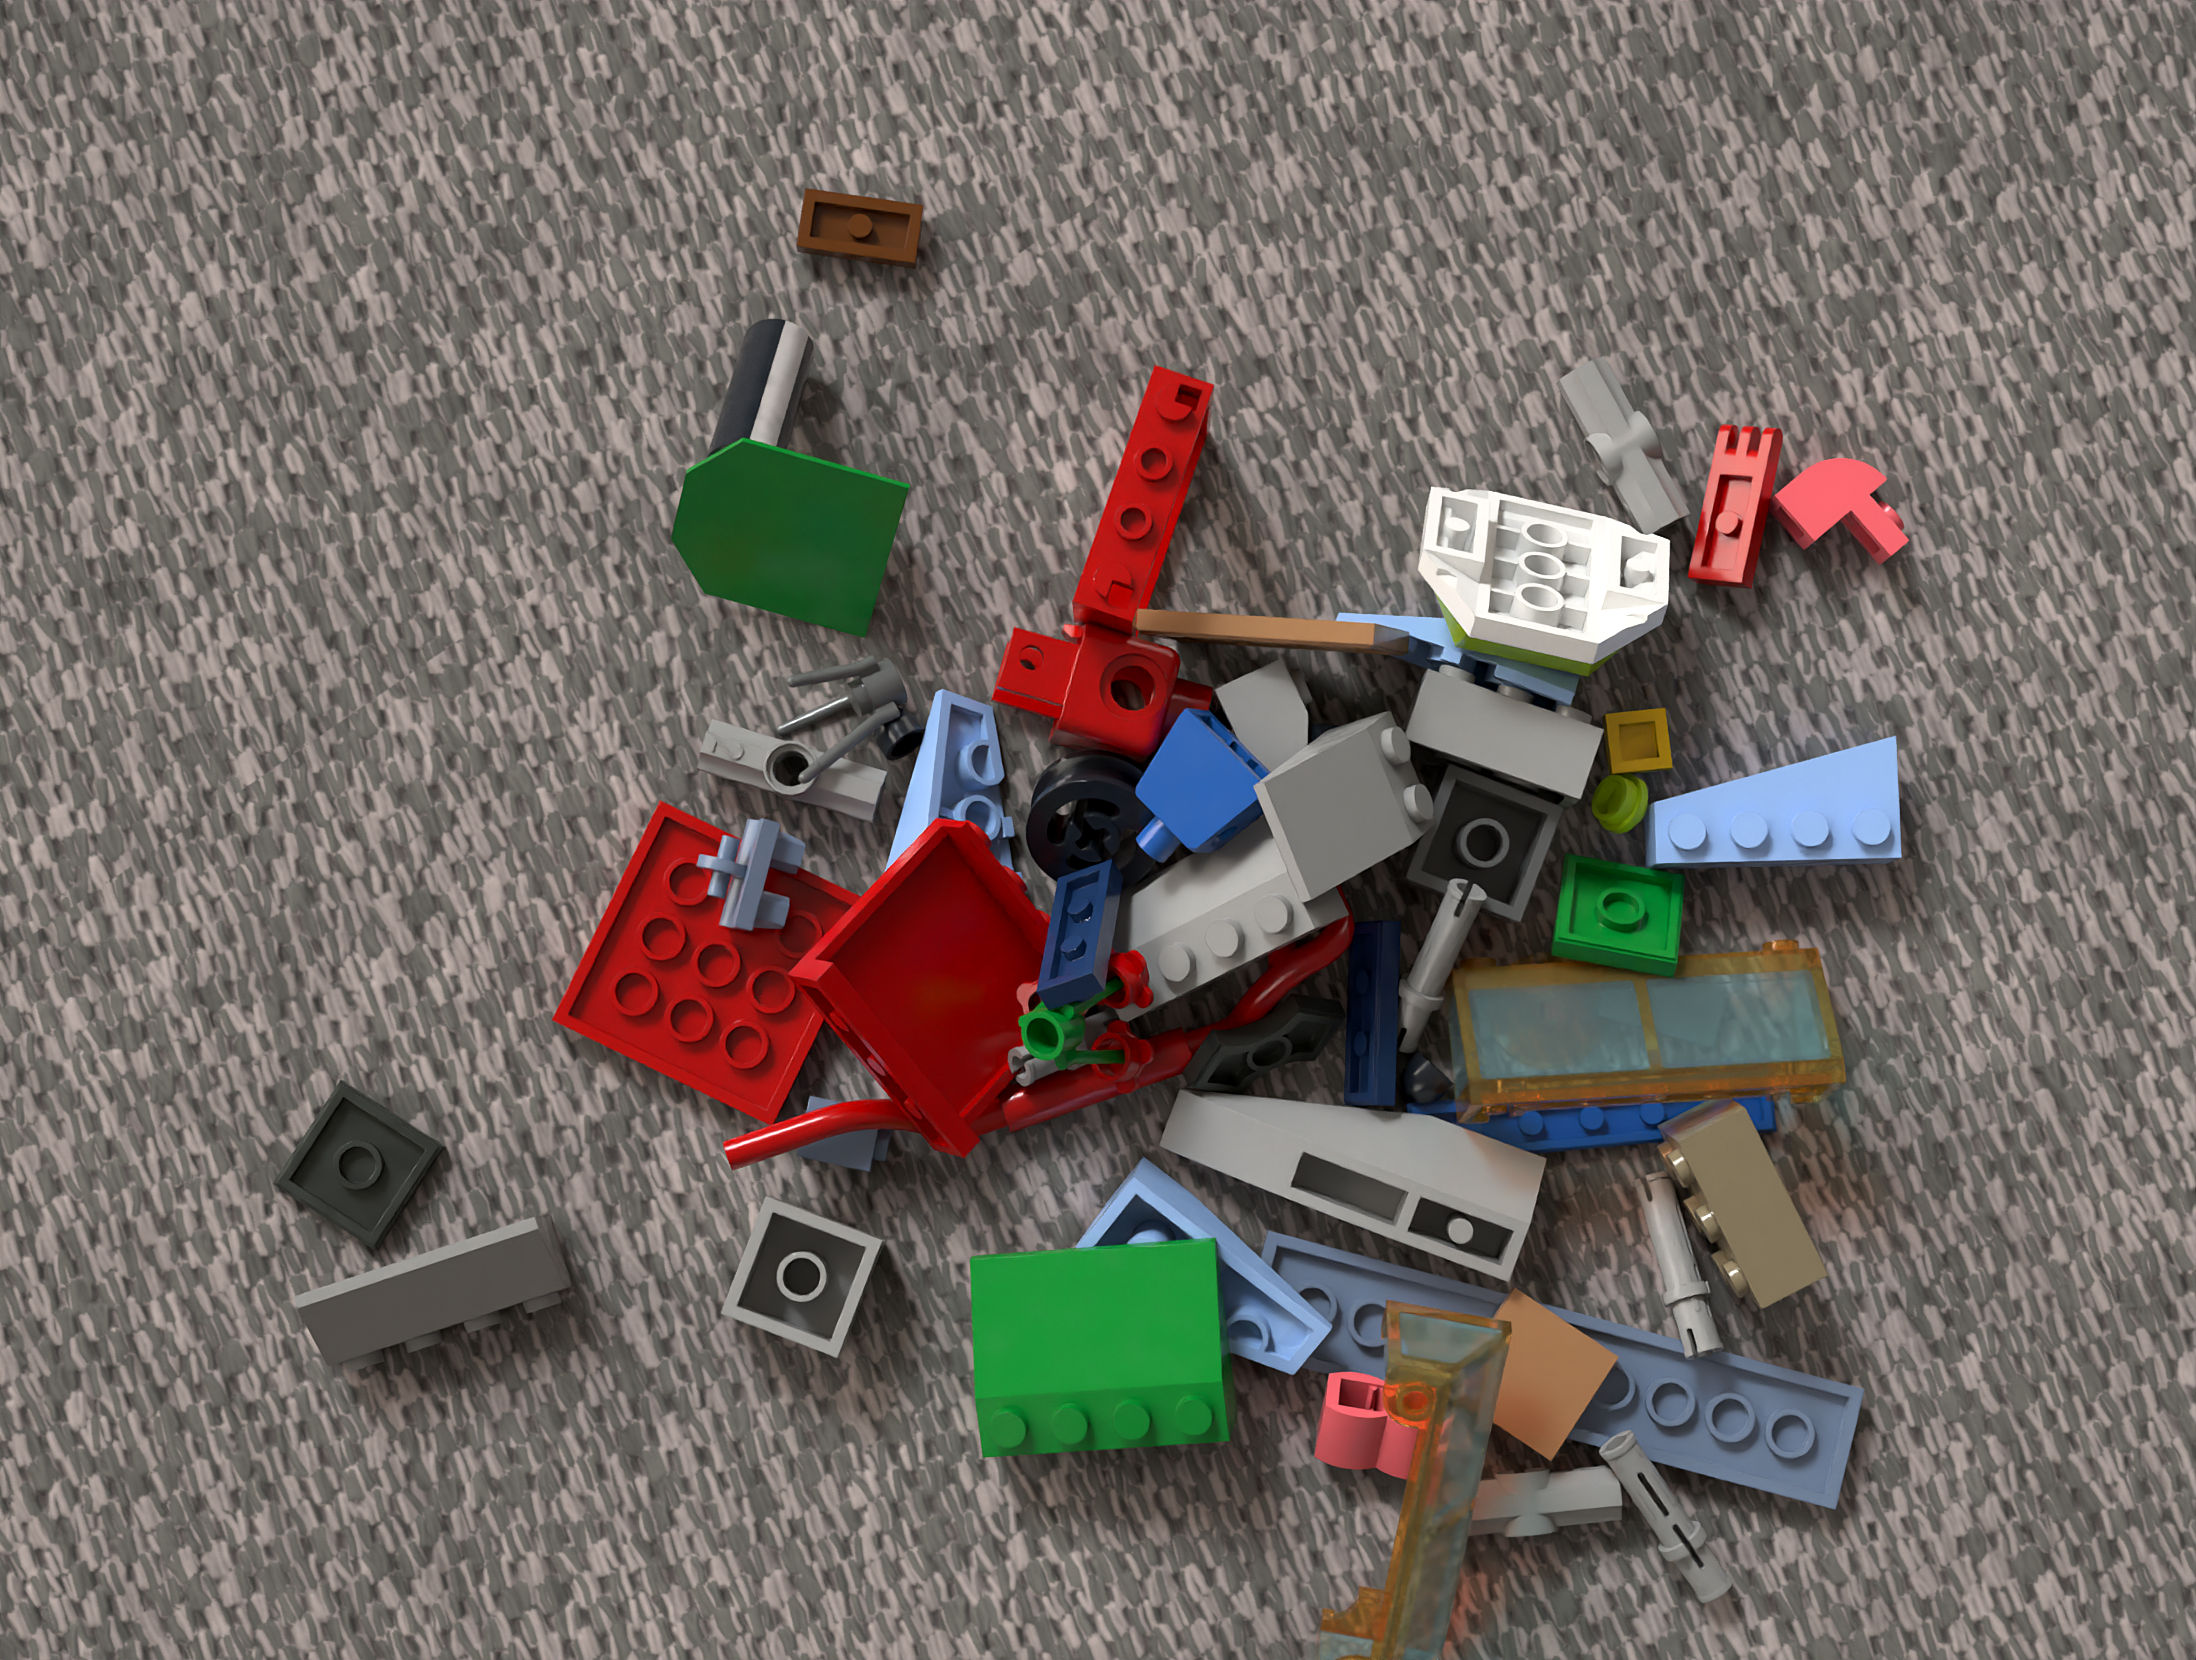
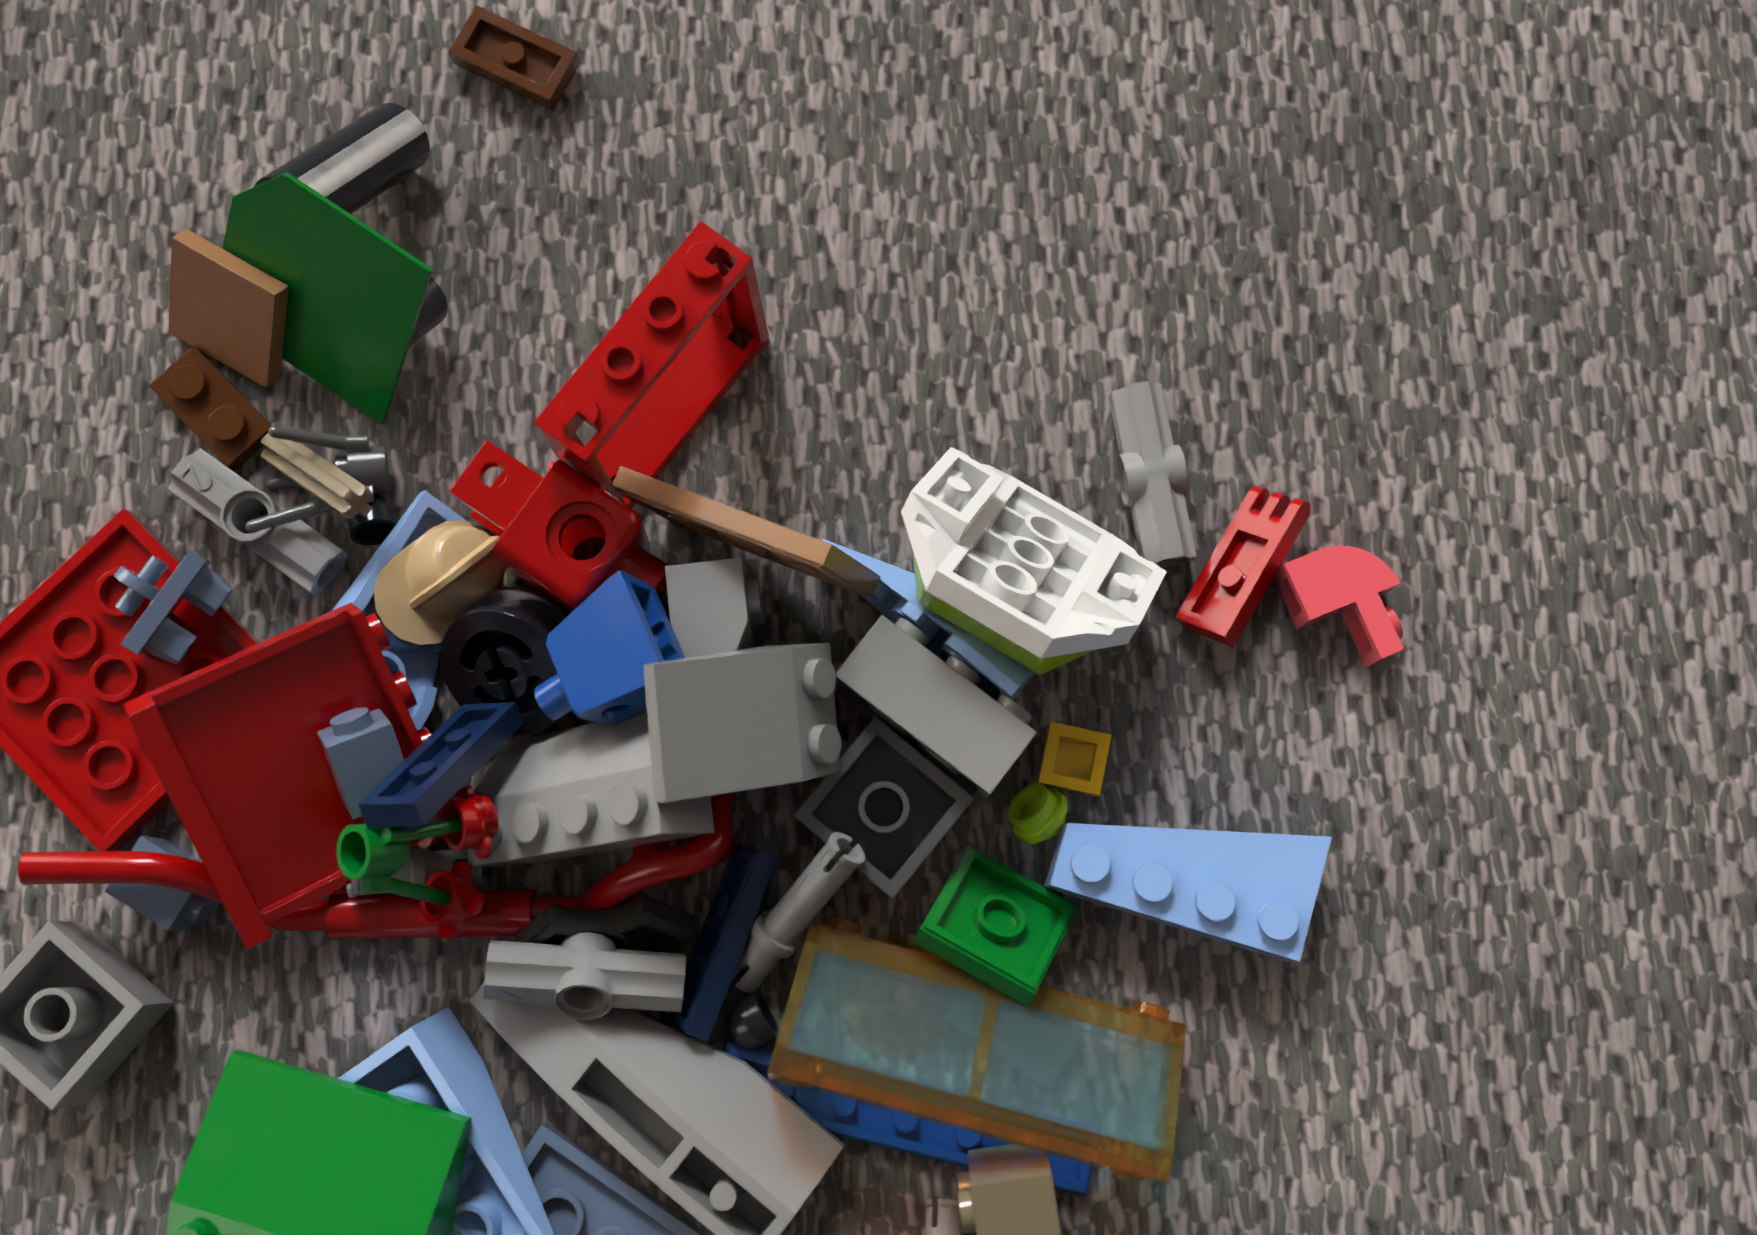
camera: 25 degrees right, 5 degrees down
none -> reddish brown plate [149,345,272,472]
none -> medium nougat tile [168,229,289,388]
none -> dark tan axle [261,433,372,519]
none -> sand blue brick [317,707,404,819]
none -> tan piece [374,520,507,645]
none -> light grey piece [483,932,686,1020]

